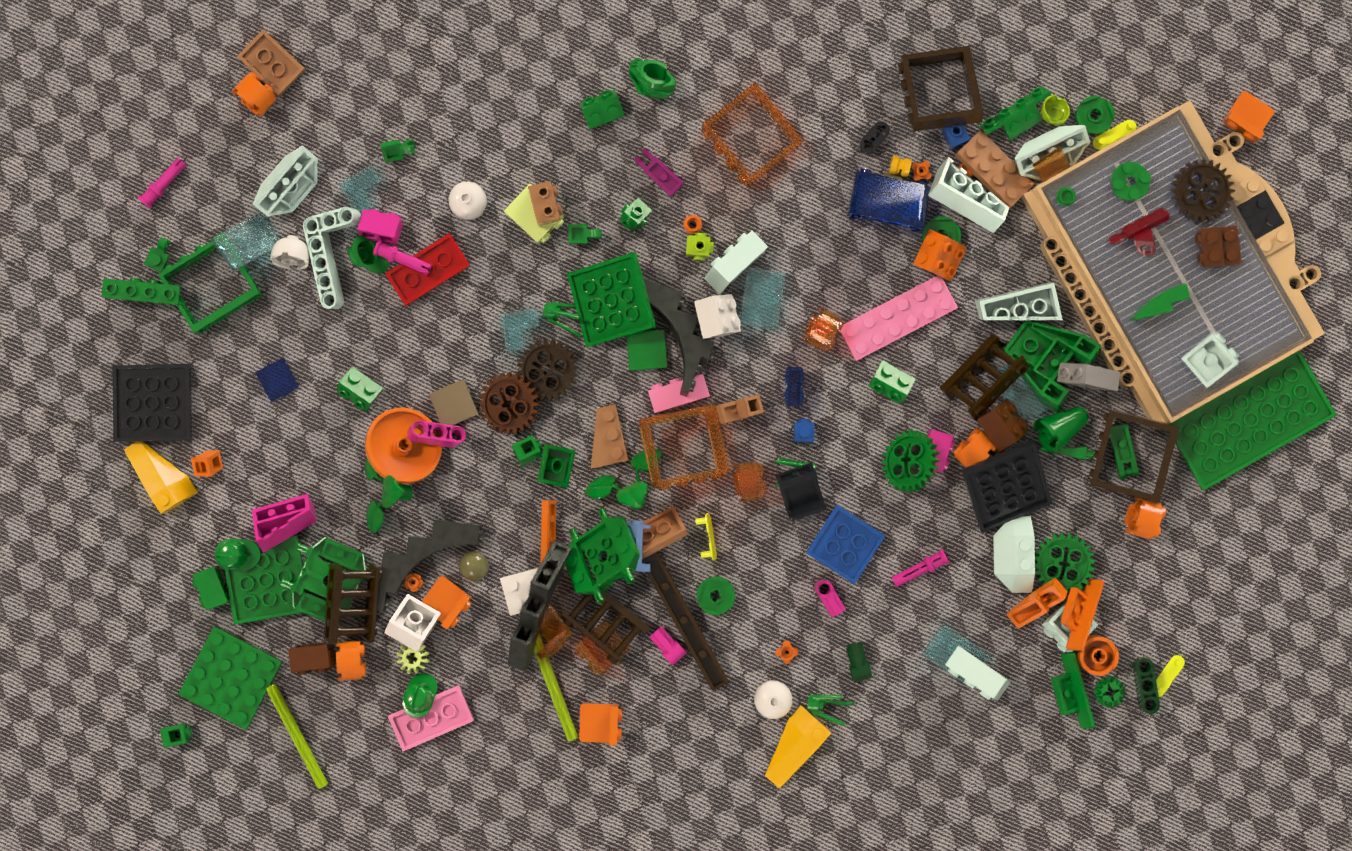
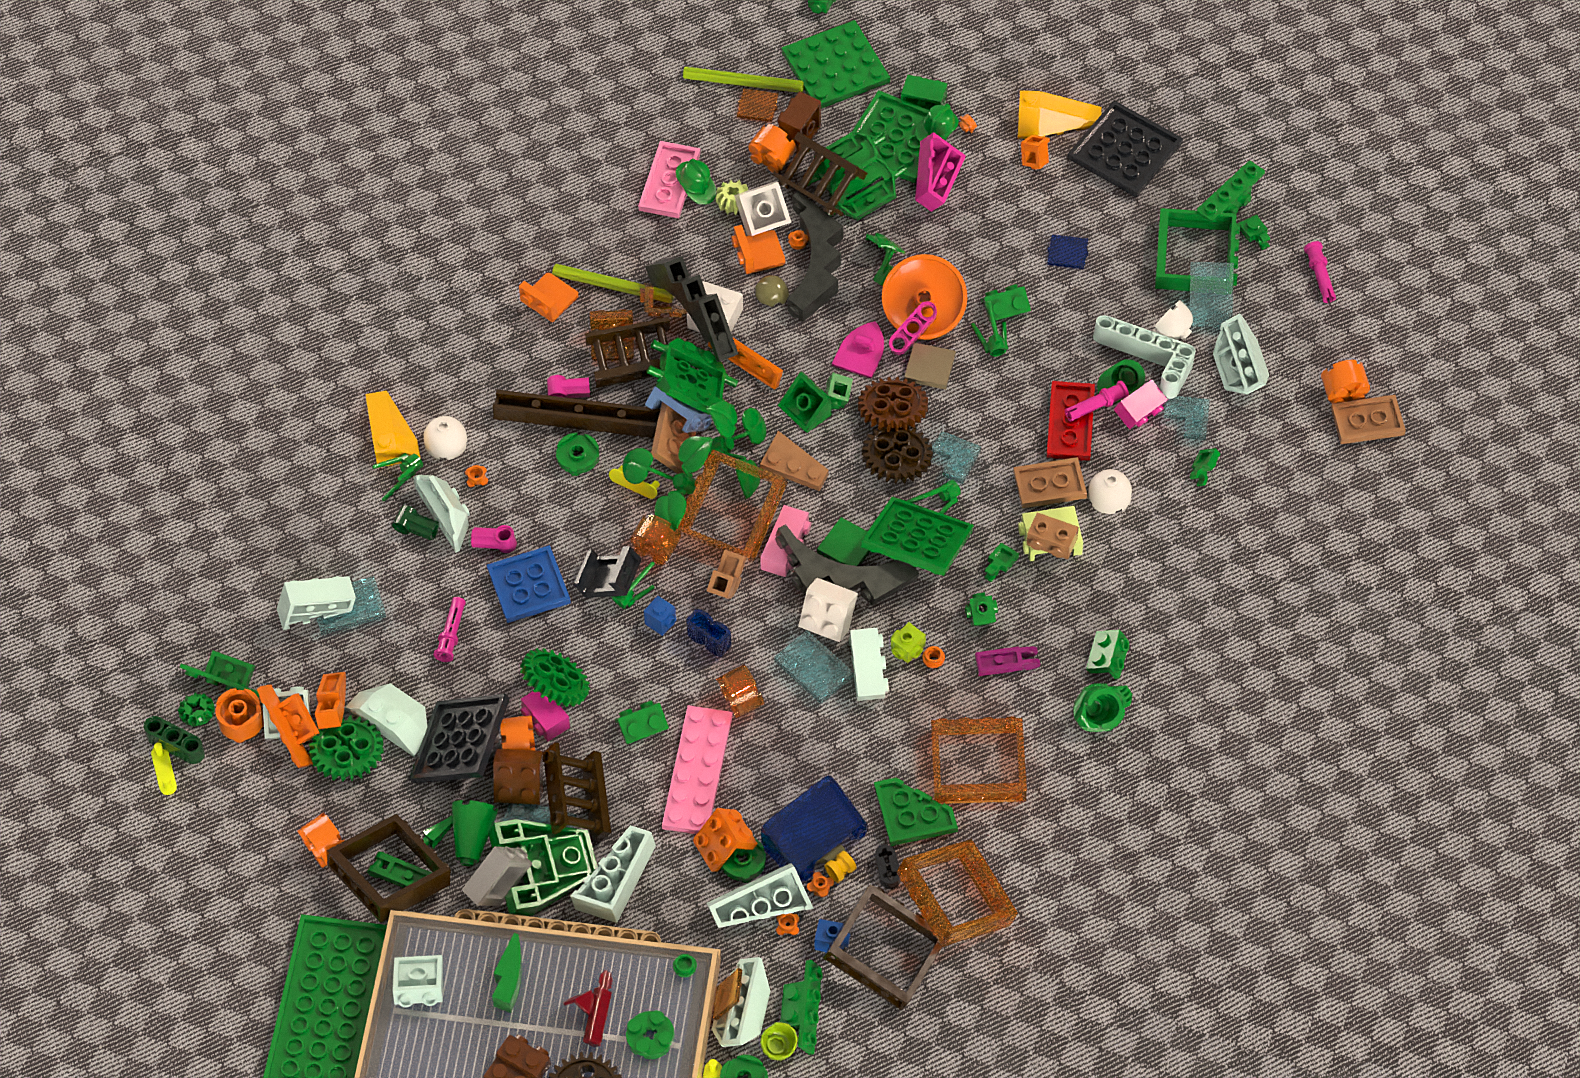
camera: 125 degrees right, 30 degrees down
medium nougat plate [955,130,1035,209] -> none
none -> light aqua wedge [413,475,470,553]
none -> green plant [622,436,713,533]
none -> clear orange piece [737,88,779,122]
none -> dark pink shield [832,321,884,379]
none -> green plate [874,778,958,846]
none -> clear orange window [896,839,1018,947]
none -> orange plate [958,114,977,133]
none -> green plant [971,301,1008,357]
none -> medium nougat plate [1013,457,1087,508]

